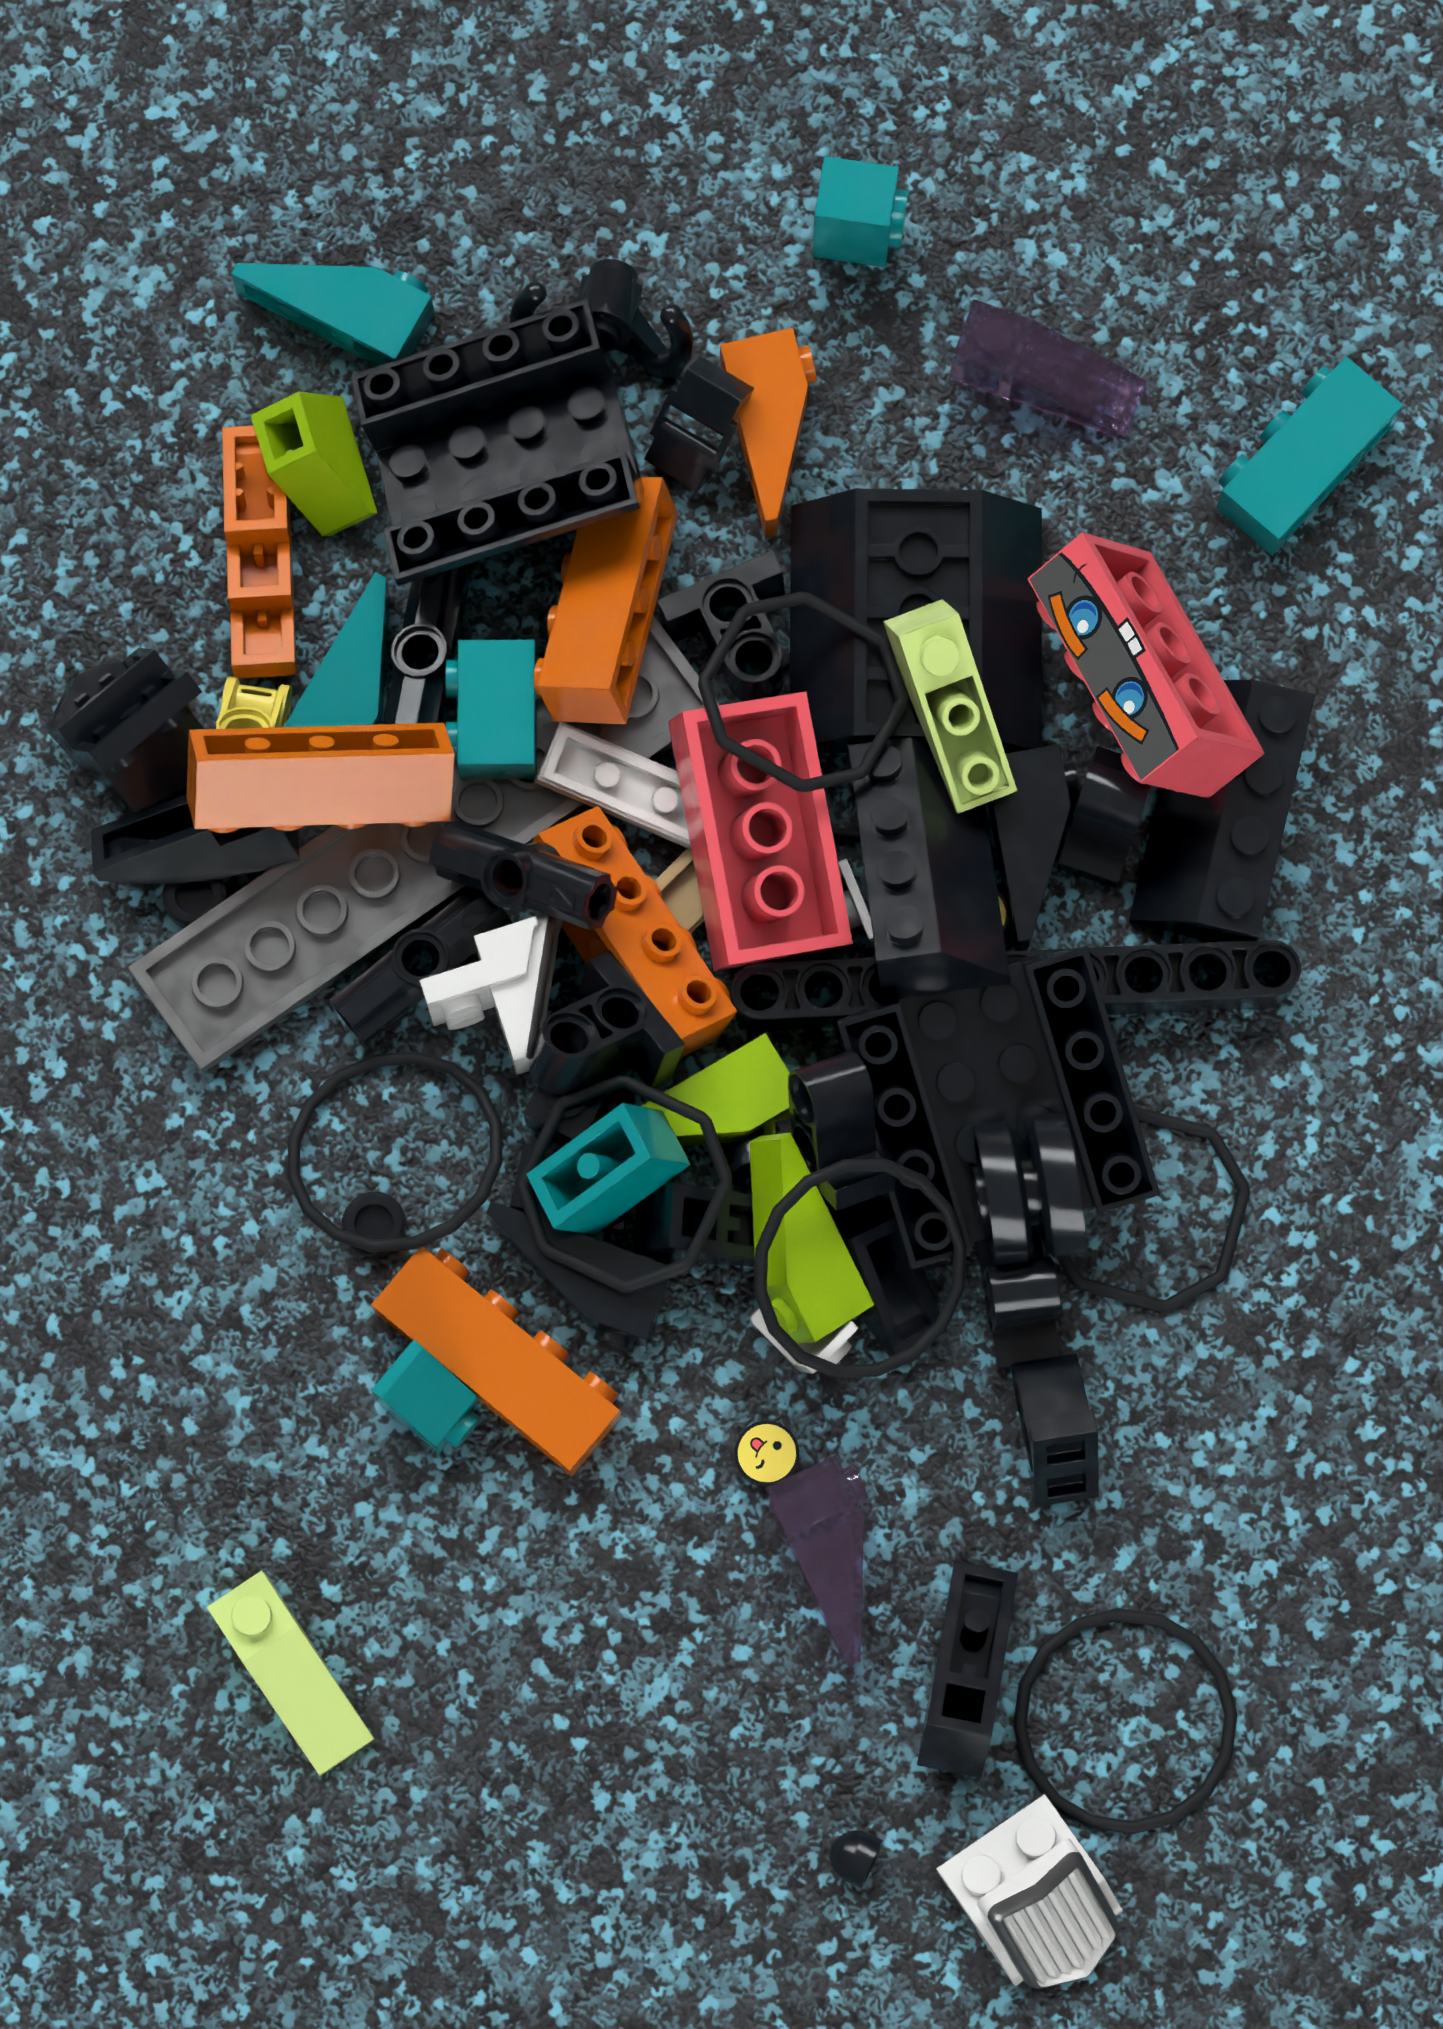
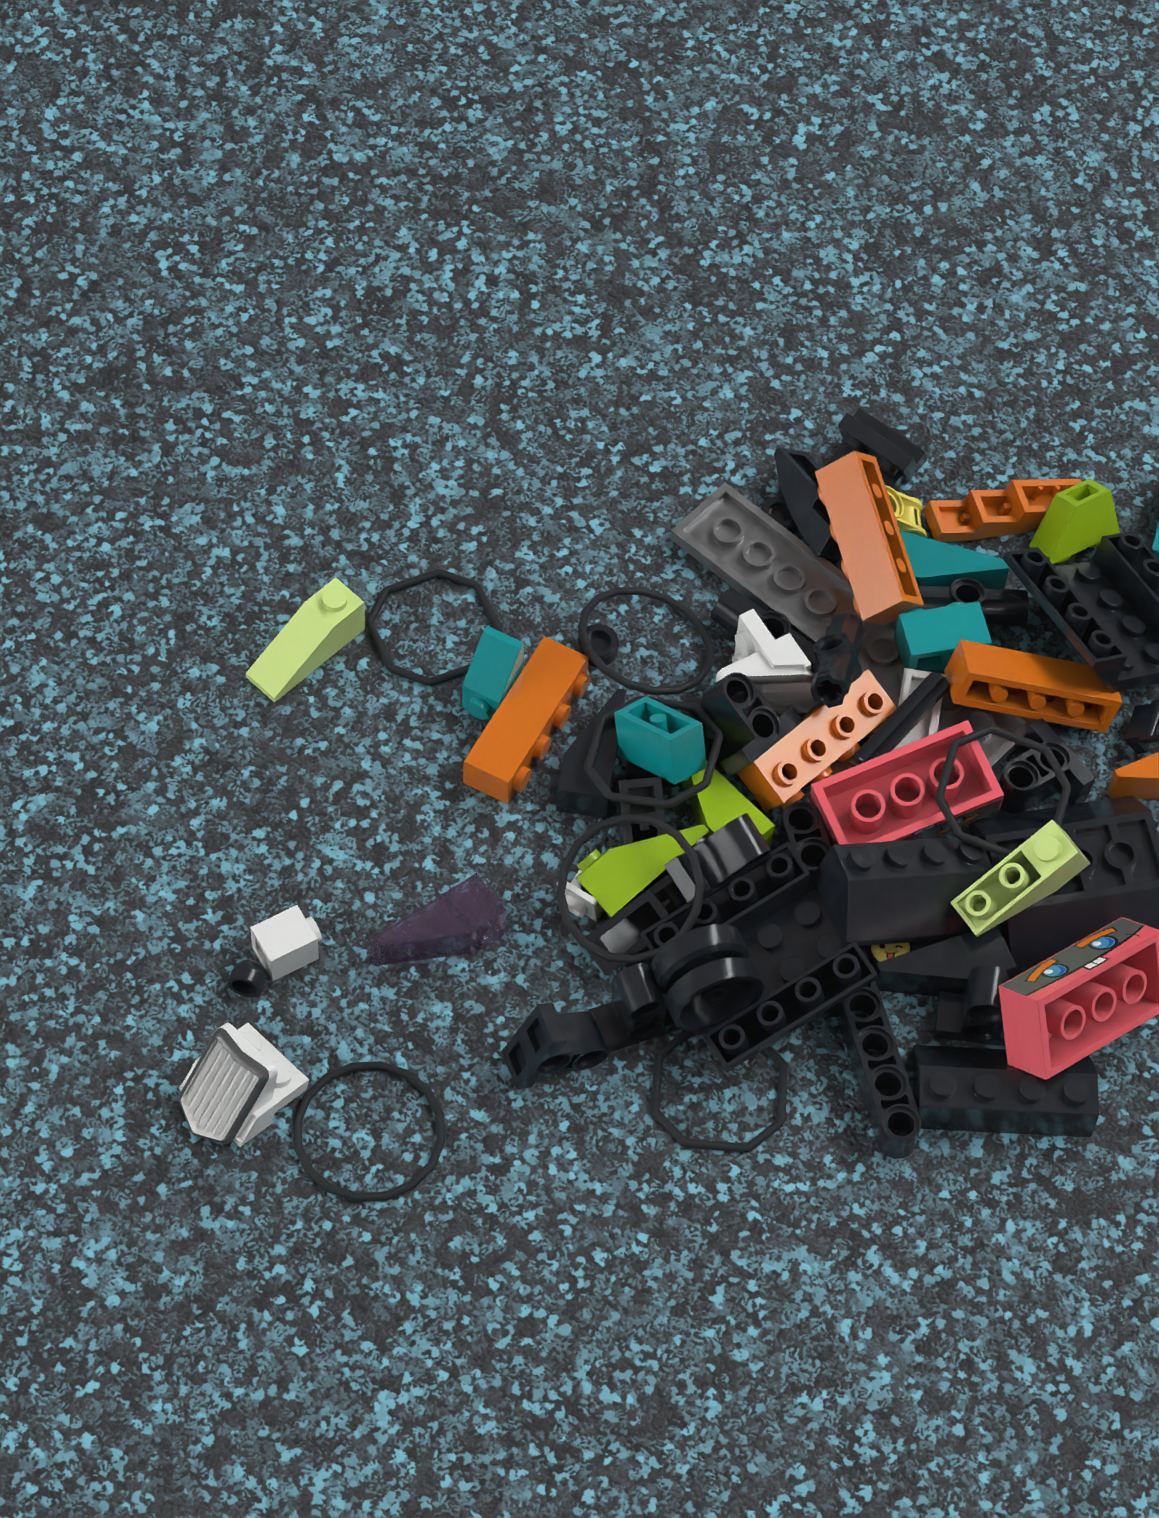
camera: 75 degrees right, 20 degrees down
light yellow tile [735,1421,799,1488] -> none
black slope [917,1560,1018,1778] -> none
none -> white brick [250,905,322,982]
none -> black piece [366,569,503,686]
none -> black axle [854,672,950,765]

